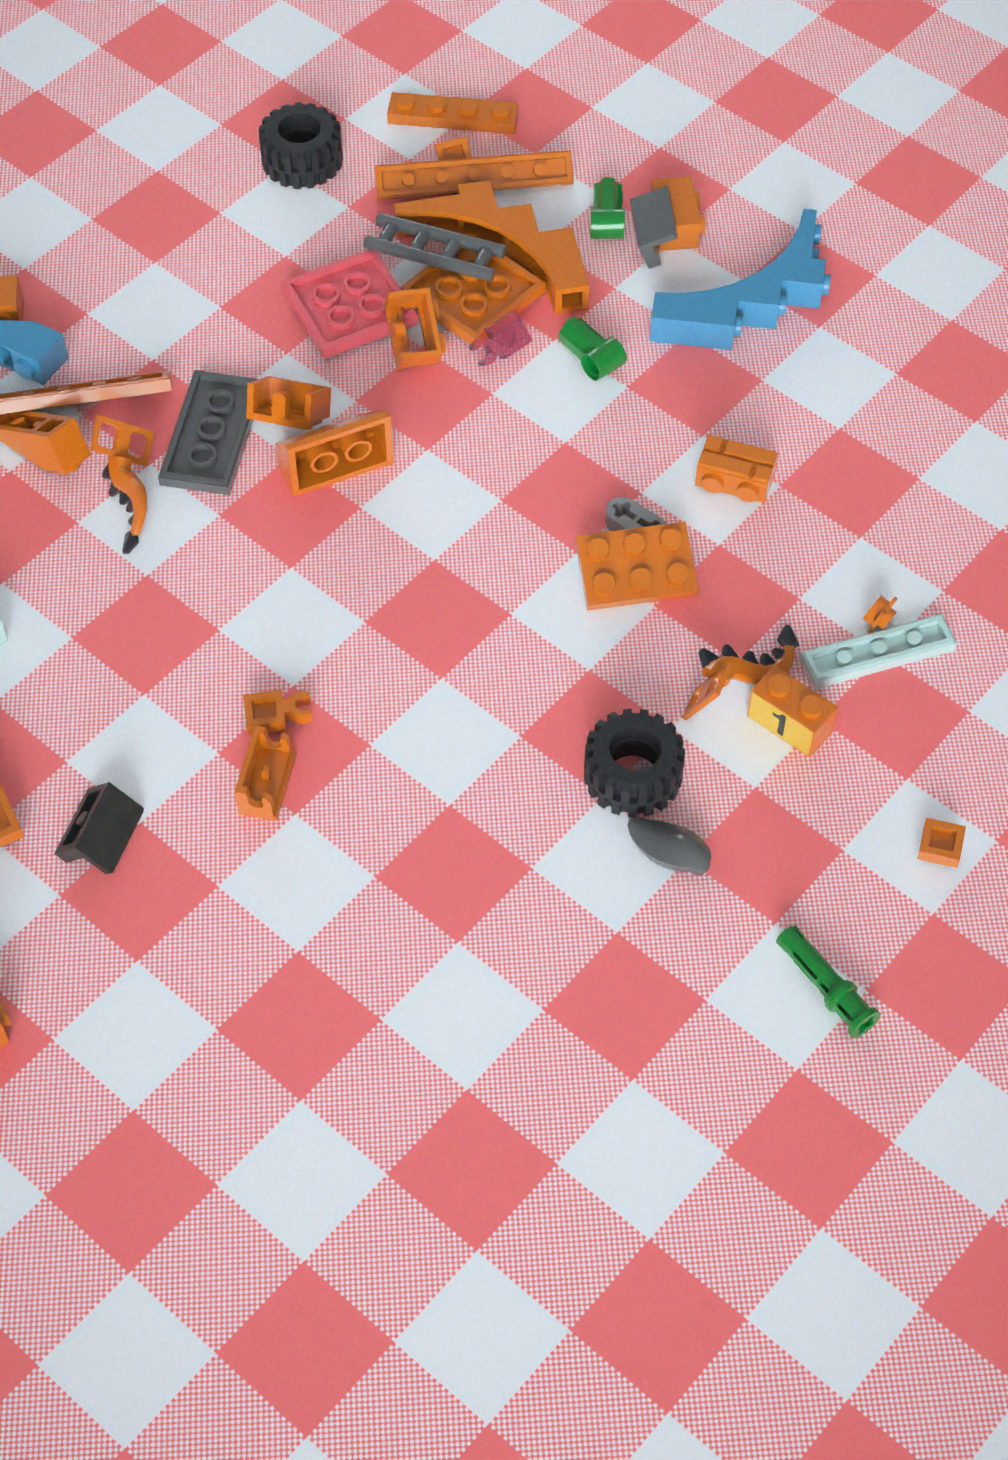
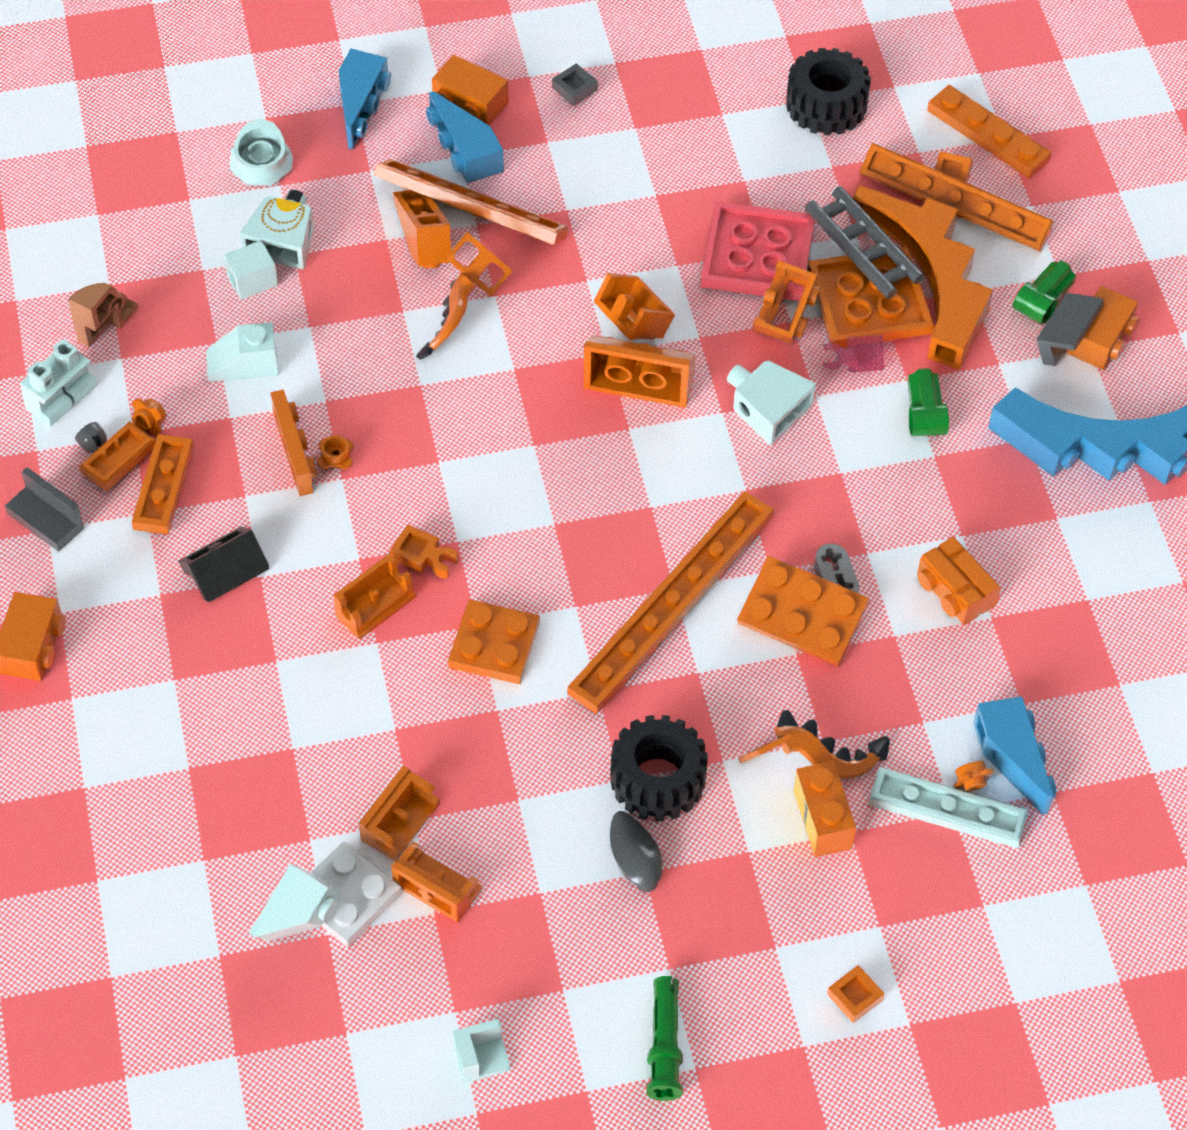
camera: 35 degrees right, 0 degrees up
dark grey tile [158,370,258,495] -> none
none -> light aqua slope [249,864,341,941]
none -> orange plate [270,389,317,497]
none -> white plate [311,841,402,948]
none -> orange plate [317,435,354,470]
none -> orange hinge [359,765,440,861]
none -> orange hinge [391,841,482,923]
none -> orange plate [448,599,540,684]
none -> light aqua panel [452,1019,510,1084]
none -> dark grey plate [552,63,598,106]
none -> orange plate [567,491,774,714]
none -> light aqua torso [727,361,816,445]
none -> dark azure slope [973,696,1057,815]

